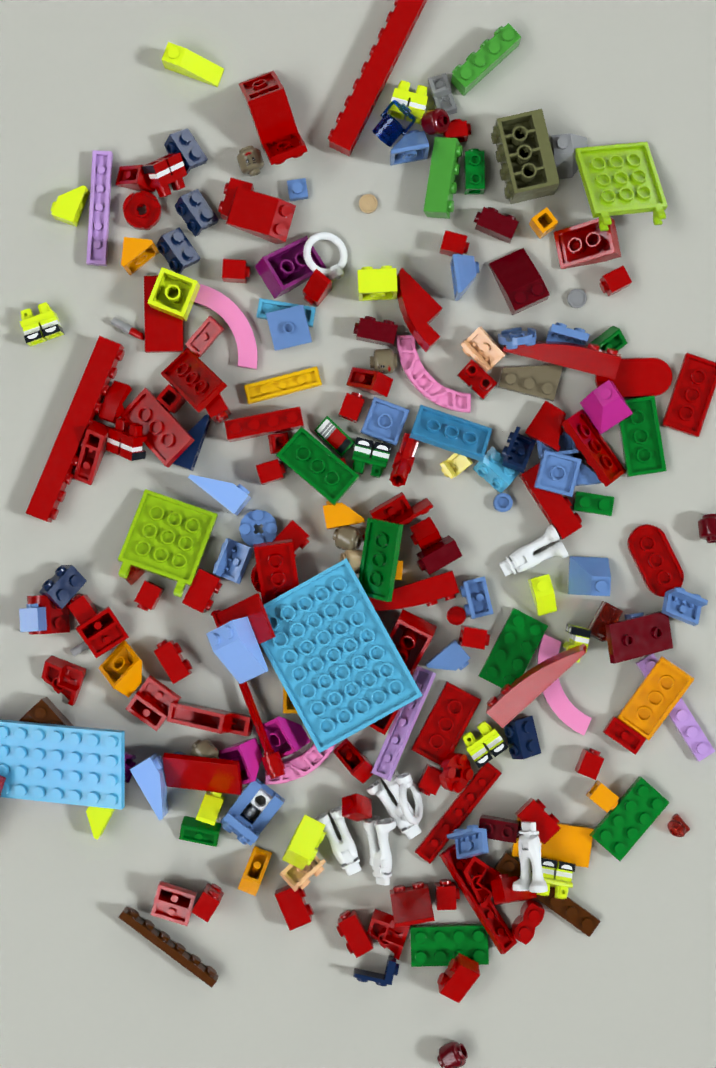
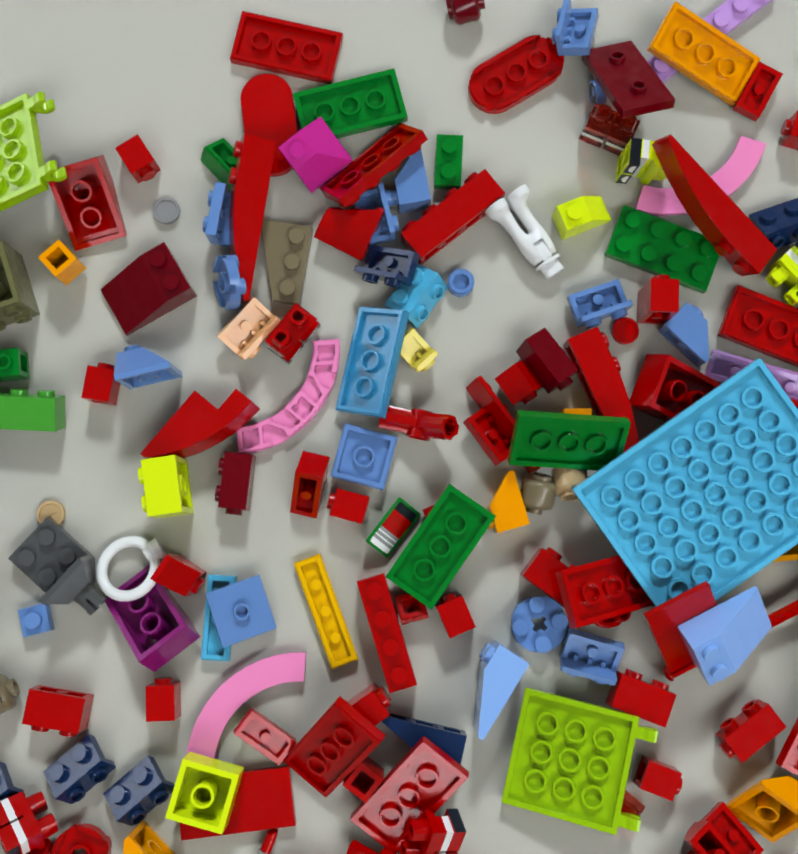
camera: 100 degrees left, 5 degrees down
red slope [226,187,296,244] -> none
green hips [352,437,392,478] -> none
dark tan head [370,349,397,374] -> none
dark red brick [474,207,519,244] -> none
medium blue plate [534,450,582,497] -> none
medium blue slope [568,556,611,596] -> none
none -> dark grey plate [8,517,107,616]

